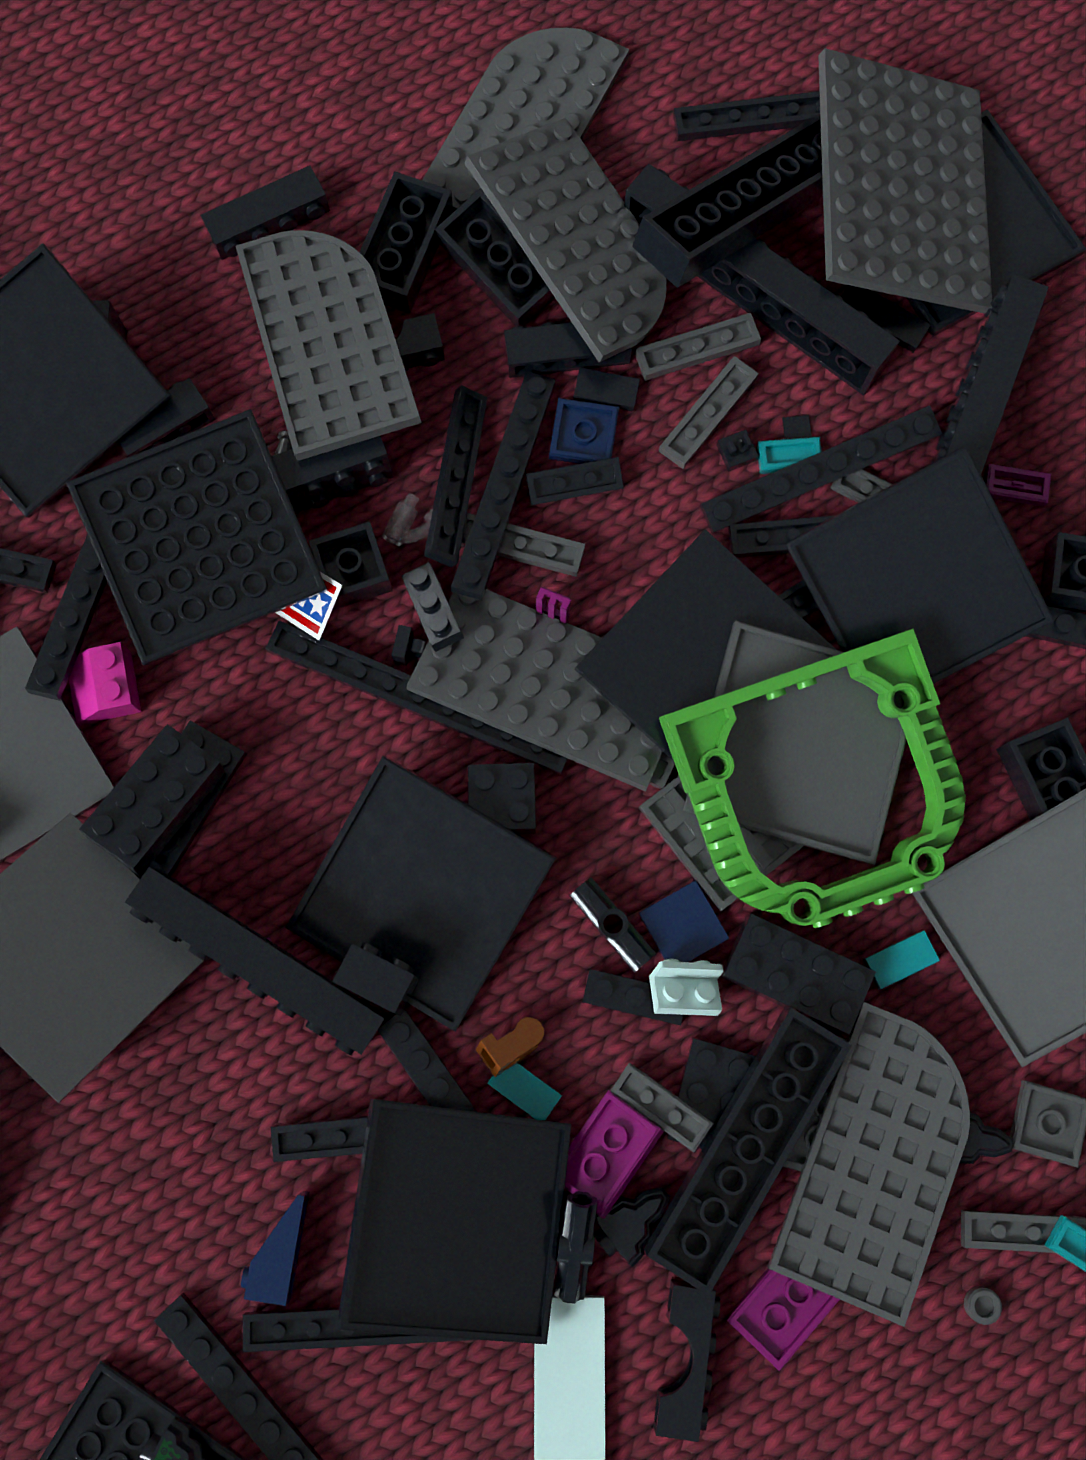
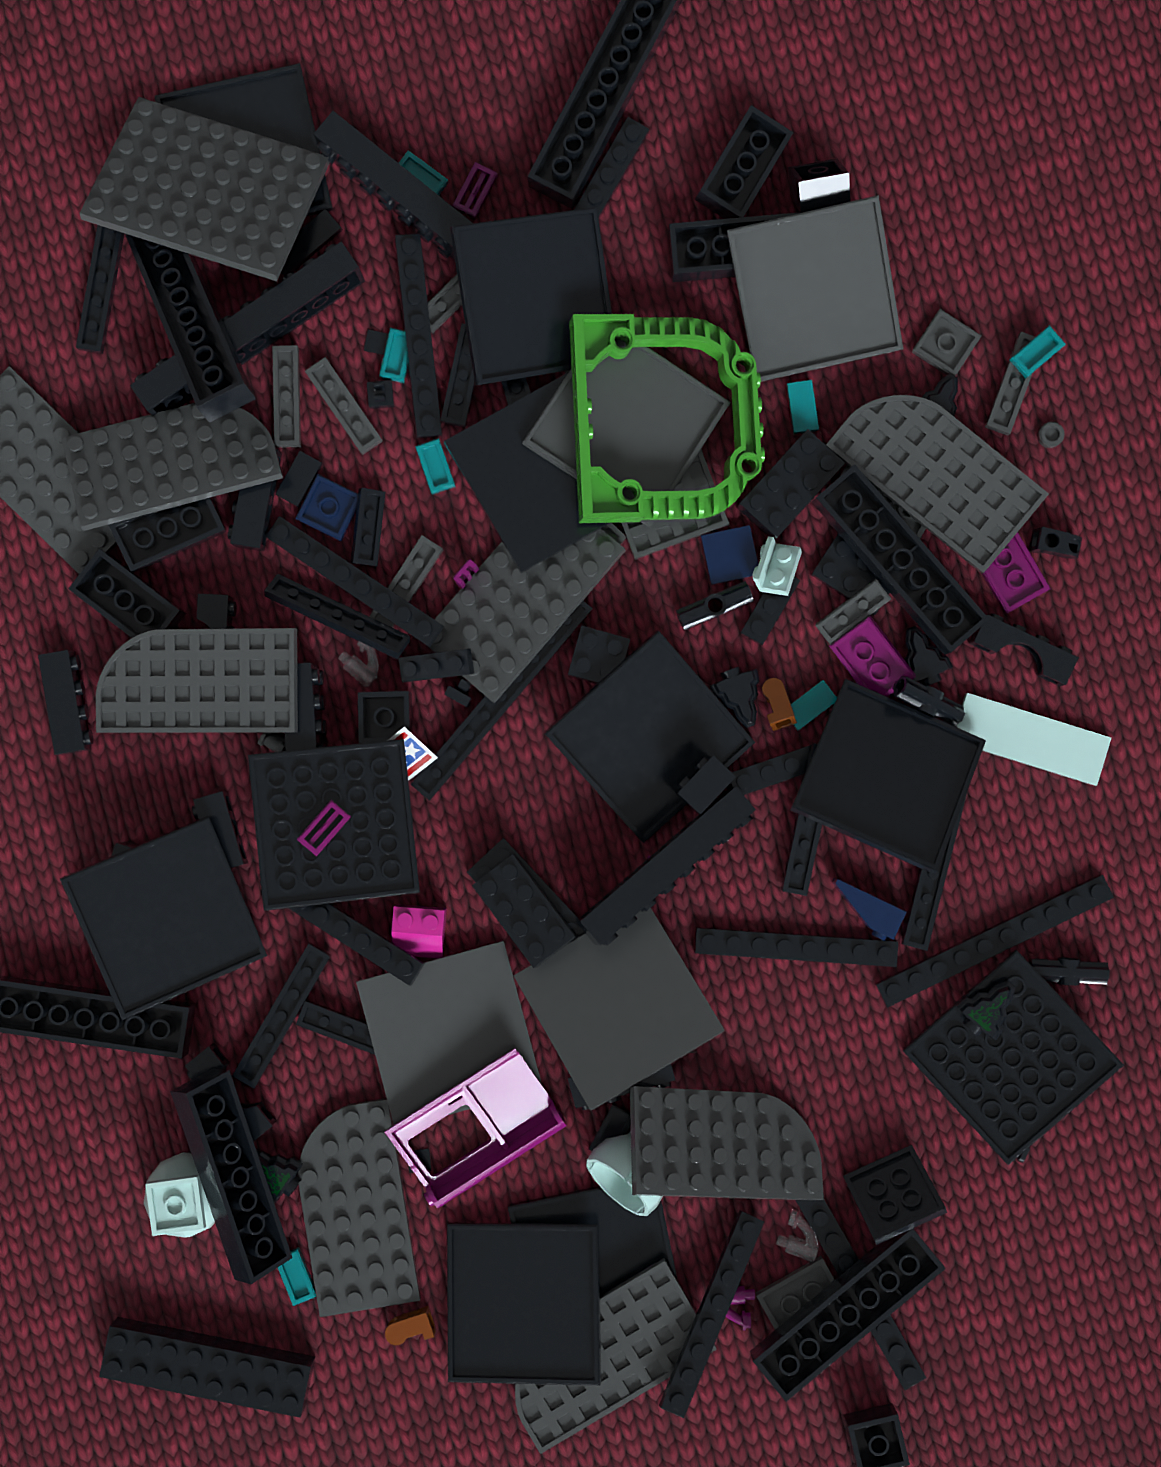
camera: 70 degrees left, 10 degrees up
none -> magenta tile [297,800,351,856]
none -> teal tile [399,150,449,195]
none -> teal tile [415,438,456,495]
none -> black plate [695,927,898,967]
none -> black rock [709,666,760,728]
none -> black leg [1029,527,1082,559]

